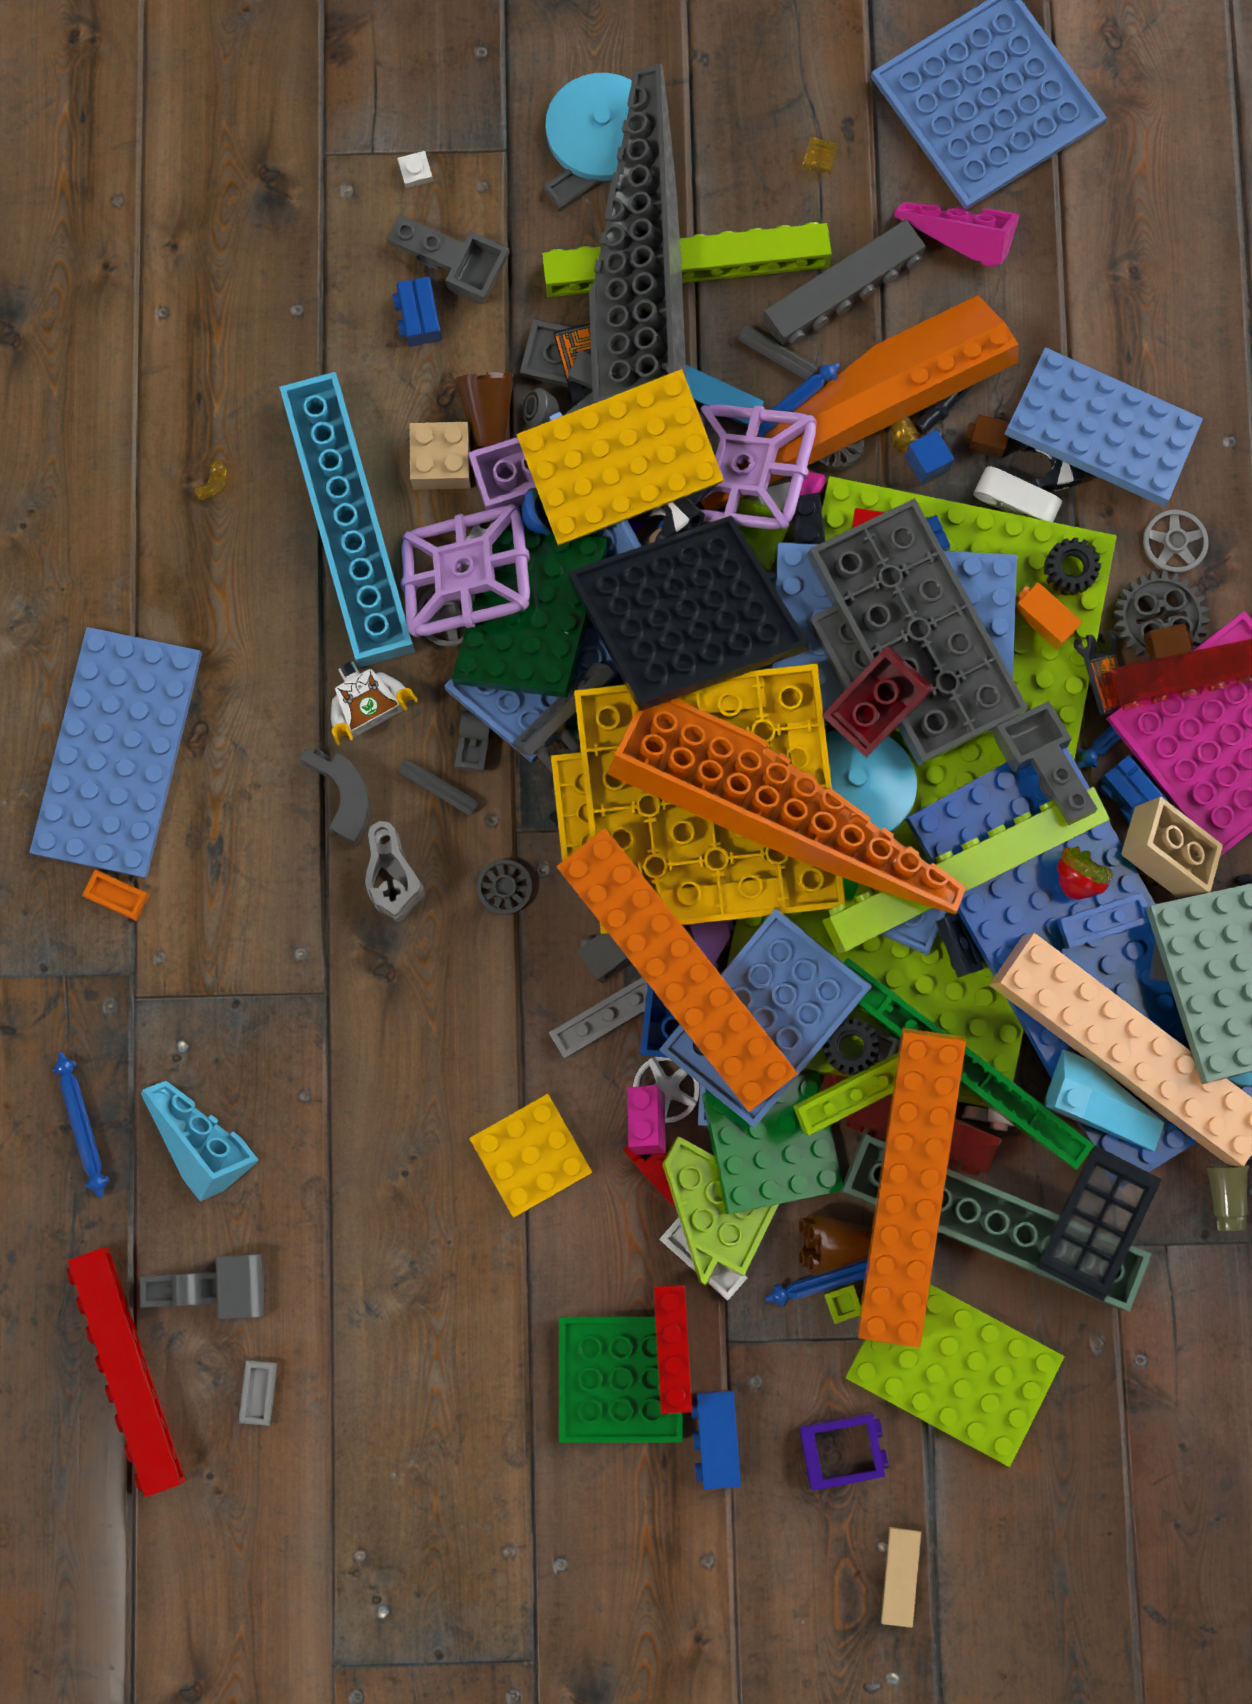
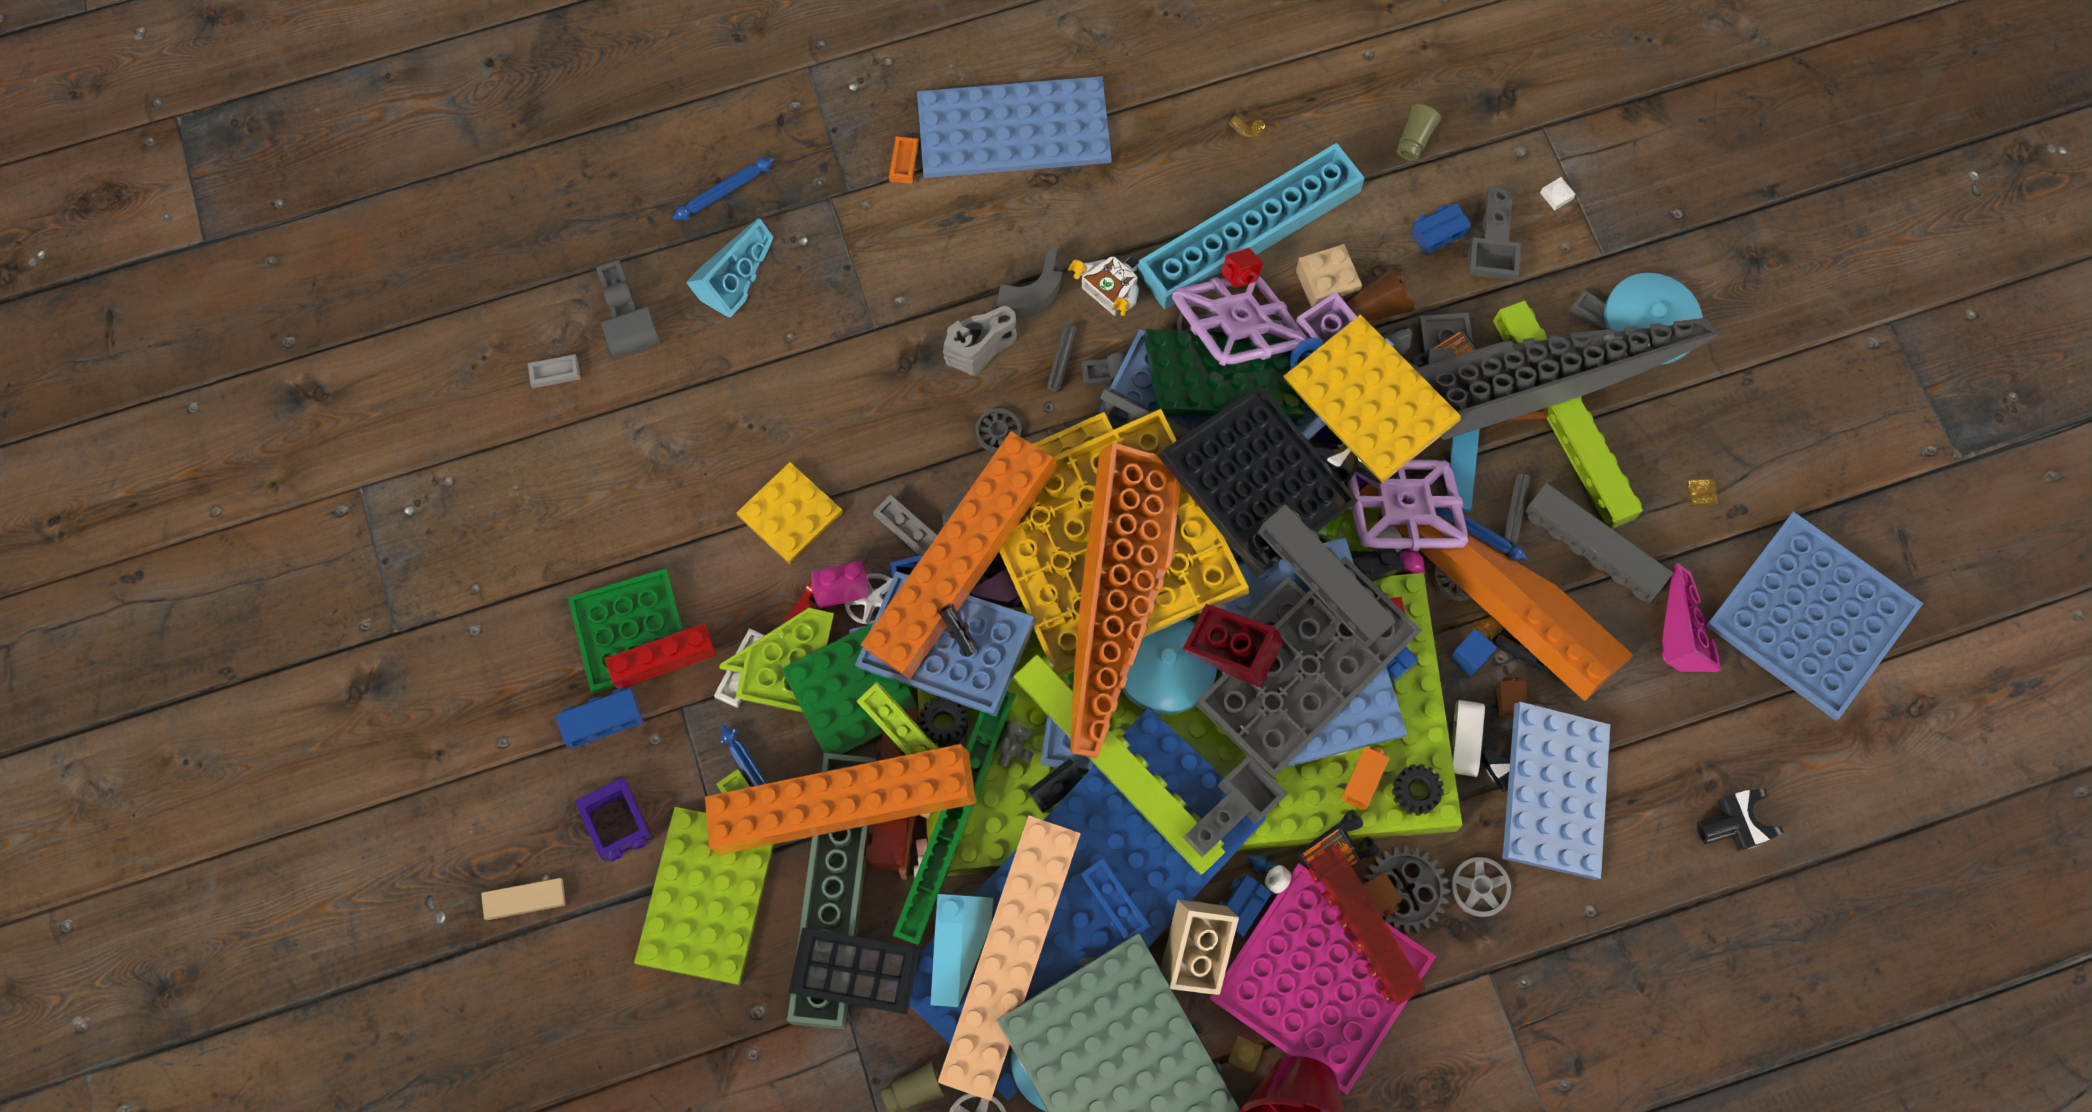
camera: 75 degrees right, 10 degrees down
red brick [66,1247,186,1498] -> none
reddish brown cone [798,1214,872,1276] -> none
hair [1057,846,1113,900] -> none
none -> black pin [938,604,979,657]
none -> dark grey piece [997,721,1034,768]
none -> red brick [1221,248,1264,288]
none -> dark grey brick [1258,504,1396,648]
none -> white tile [1265,865,1292,893]
none -> olive plant [1397,104,1441,161]
none -> black connector [1696,789,1784,851]

